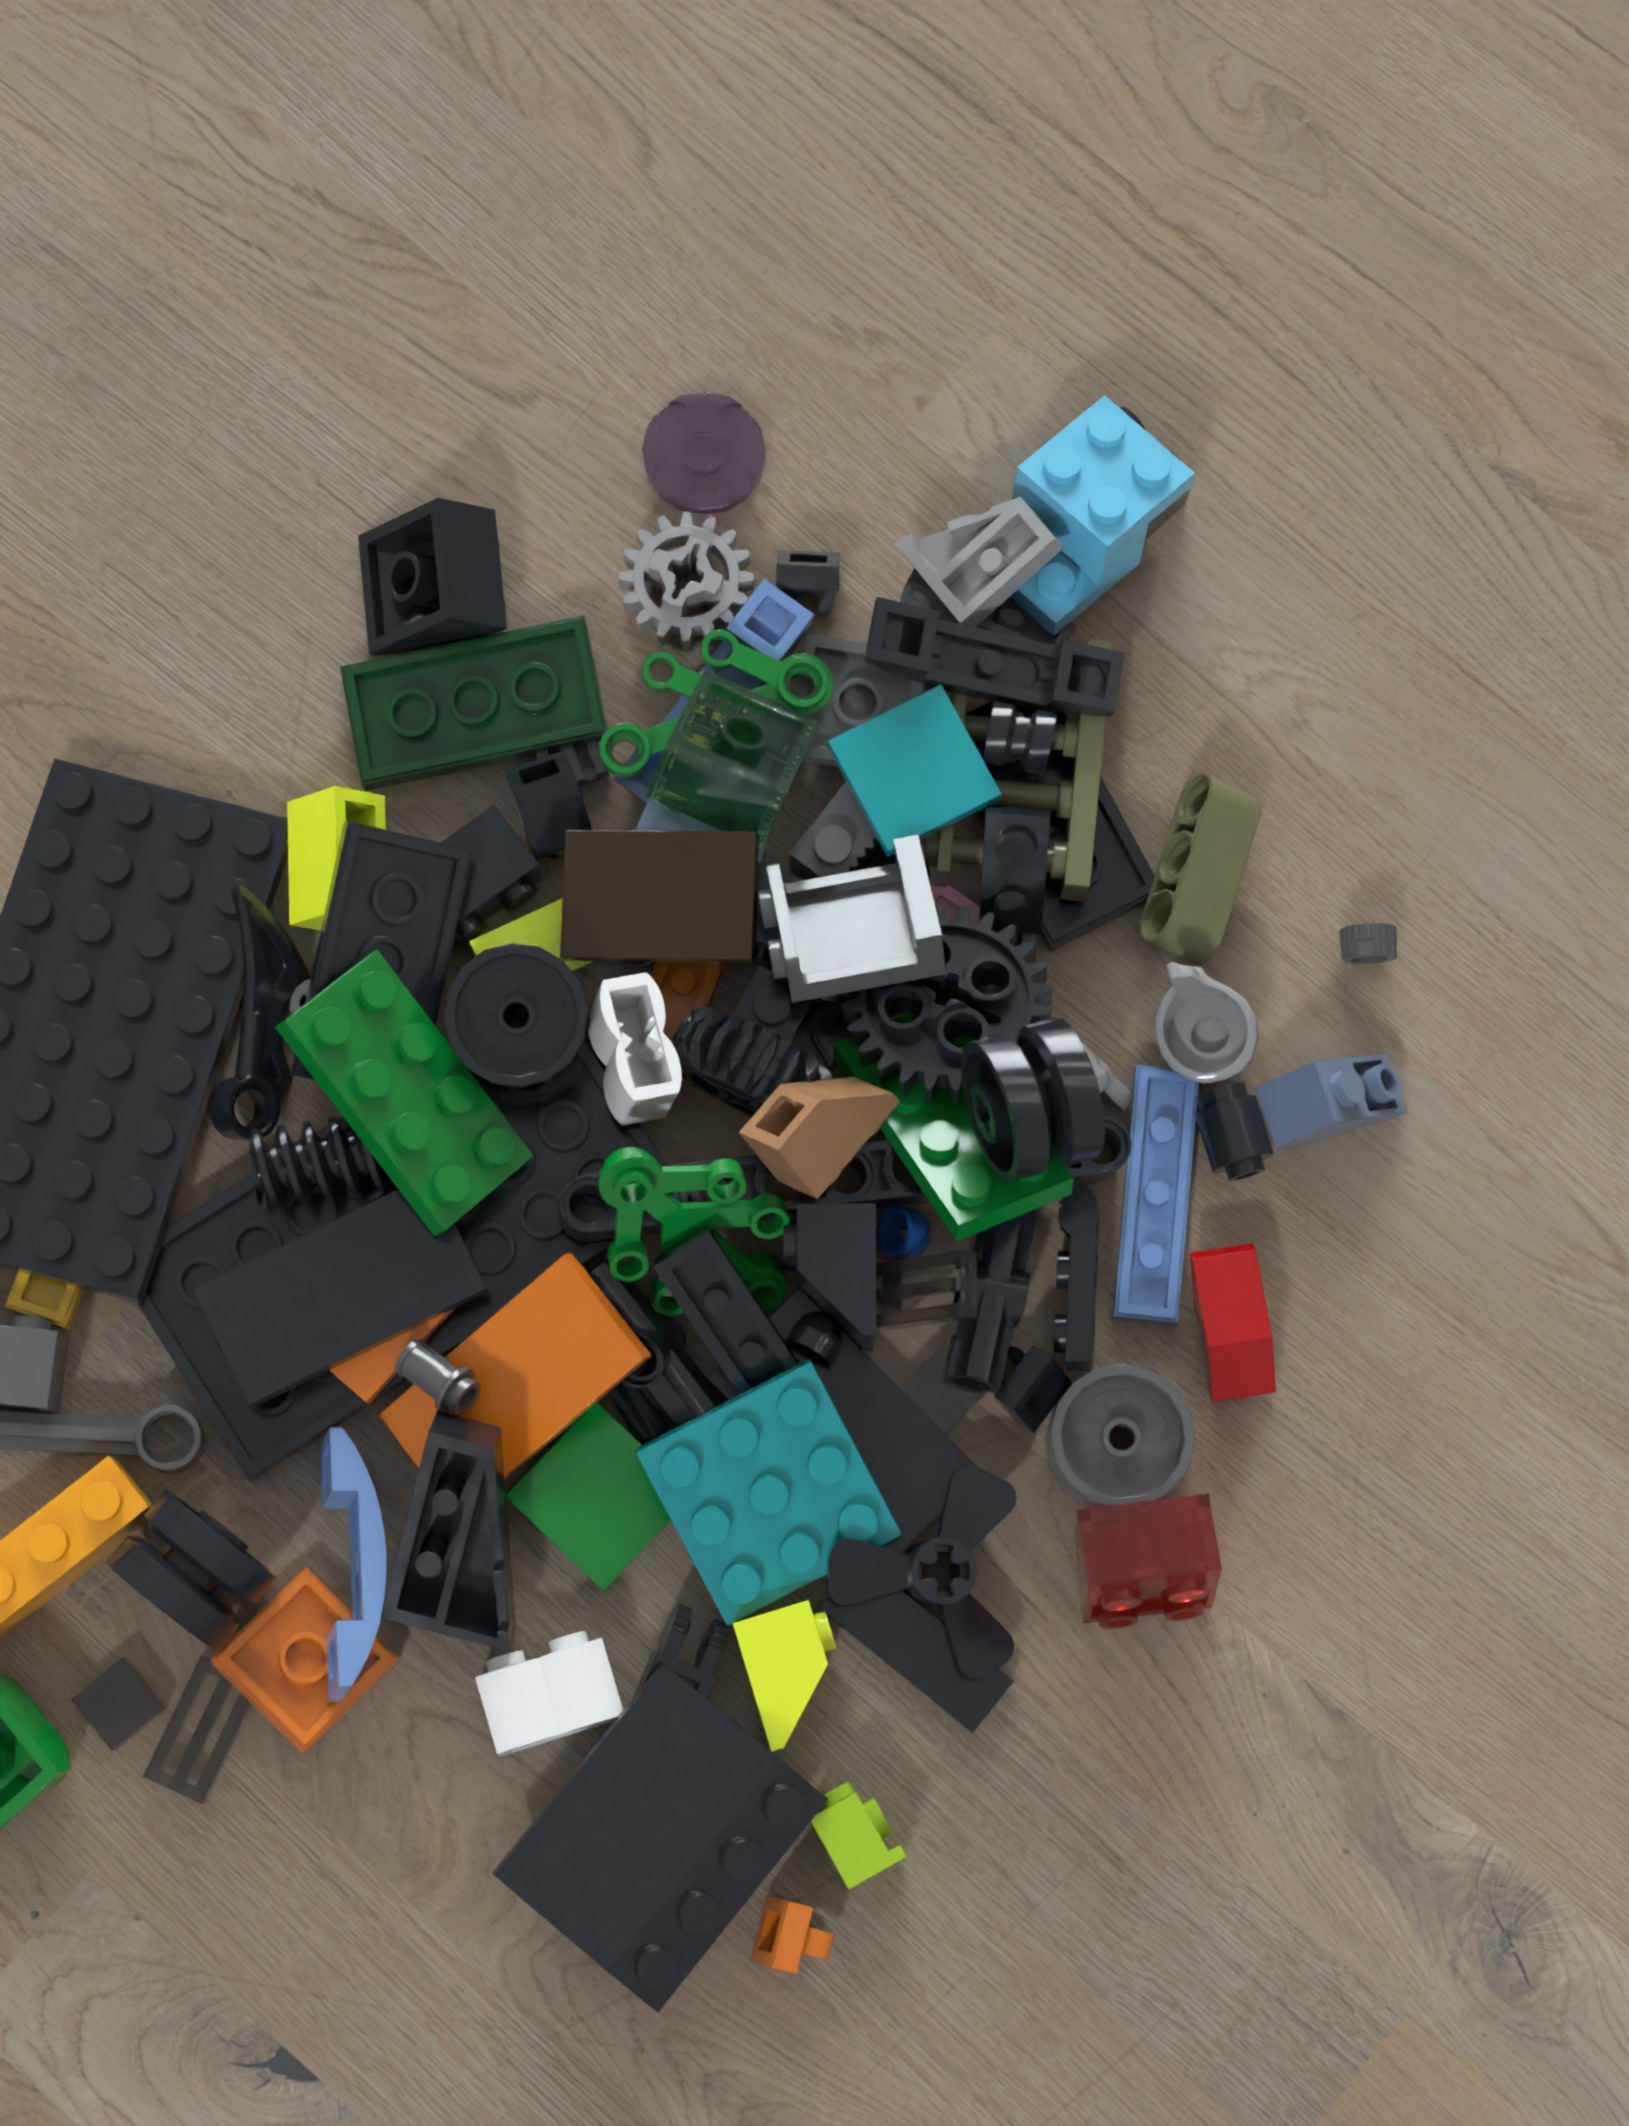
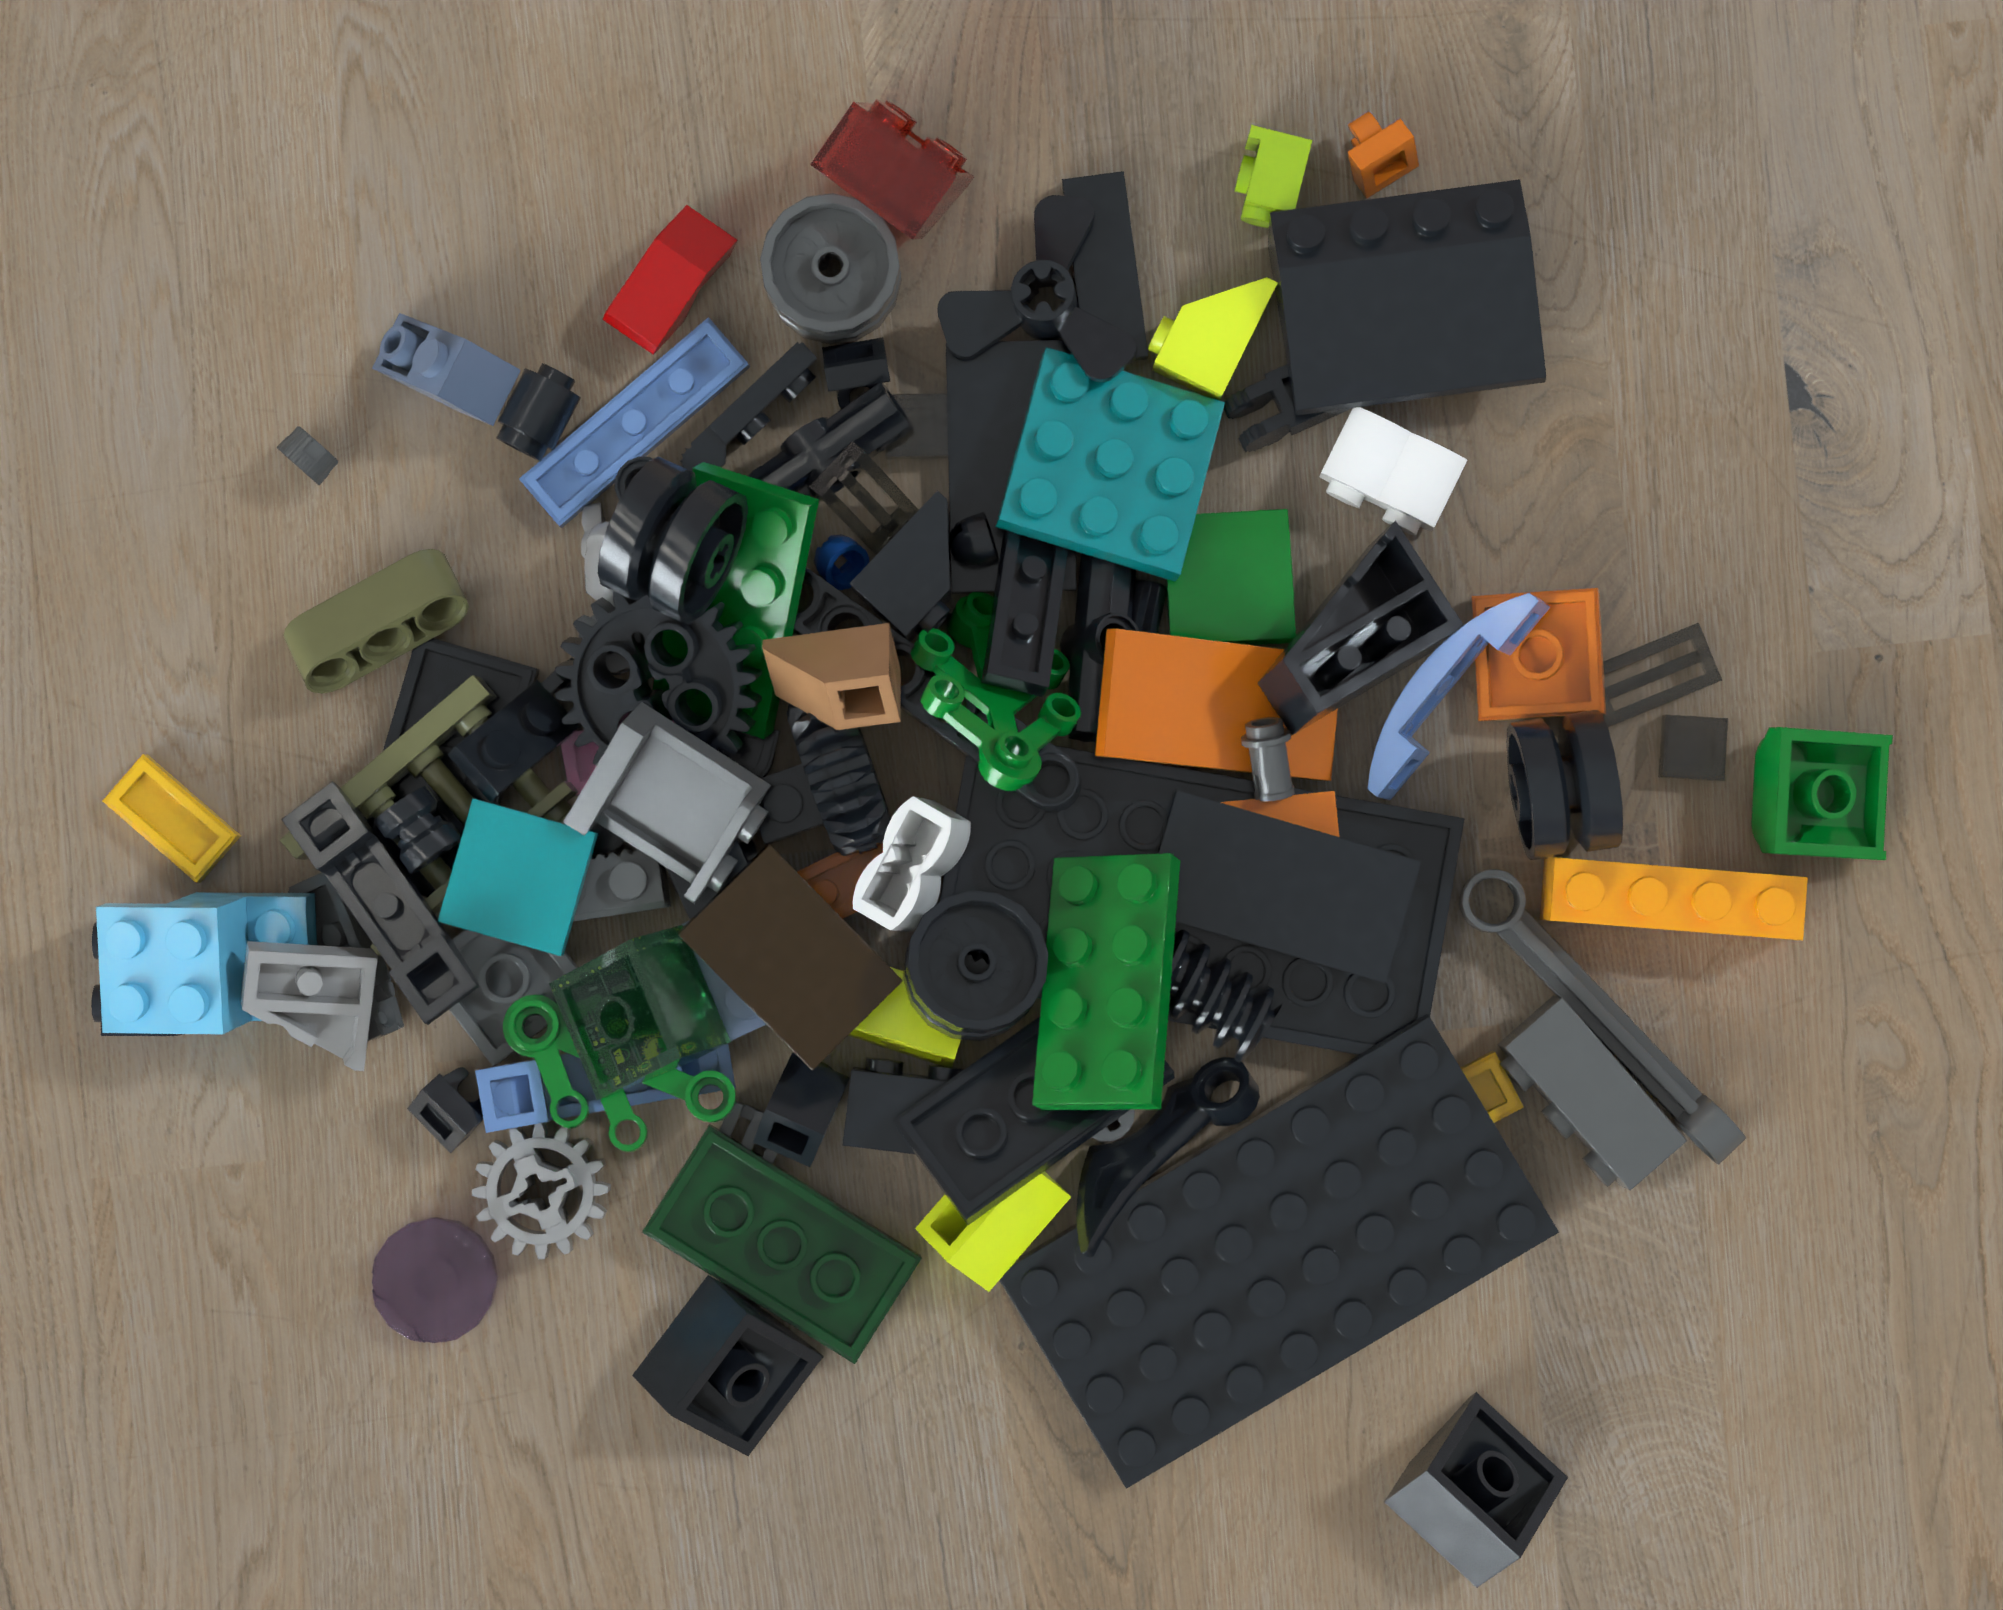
camera: 135 degrees left, 10 degrees up
light grey hat [1155,962,1259,1084] -> none
none -> yellow tile [102,754,241,883]

